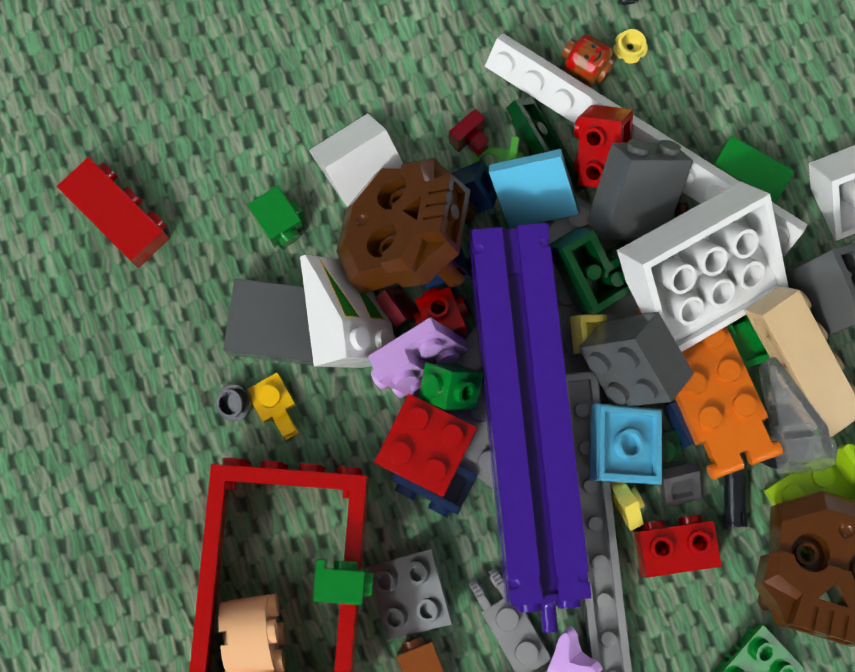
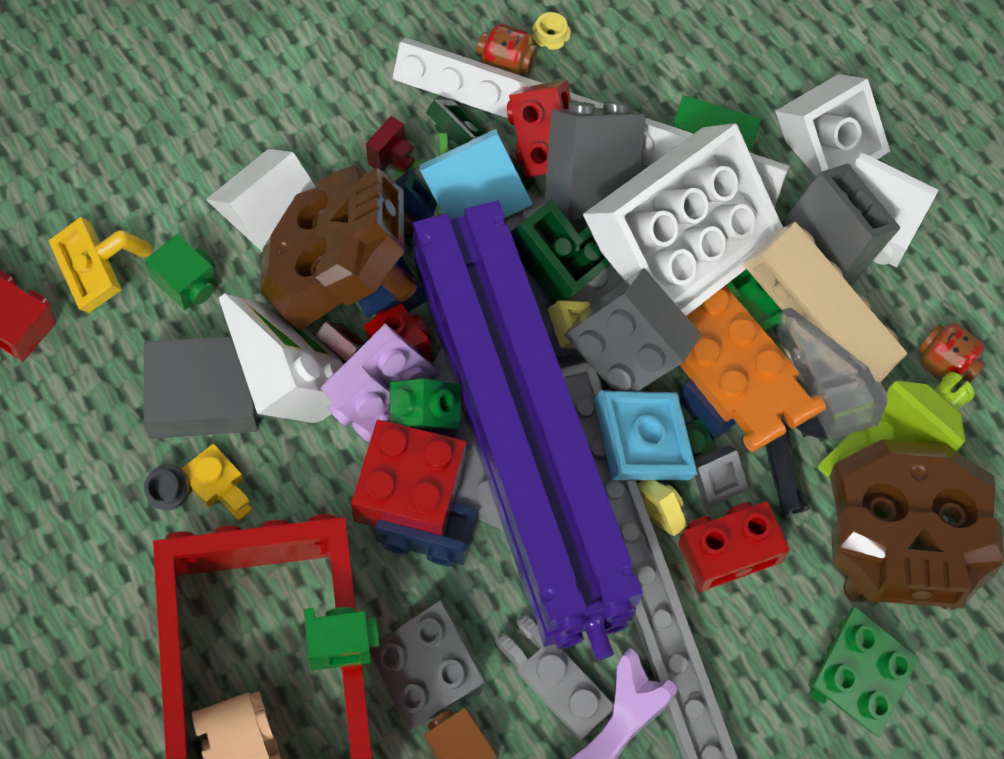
camera: 15 degrees left, 15 degrees down
none -> yellow plate [48,217,152,313]

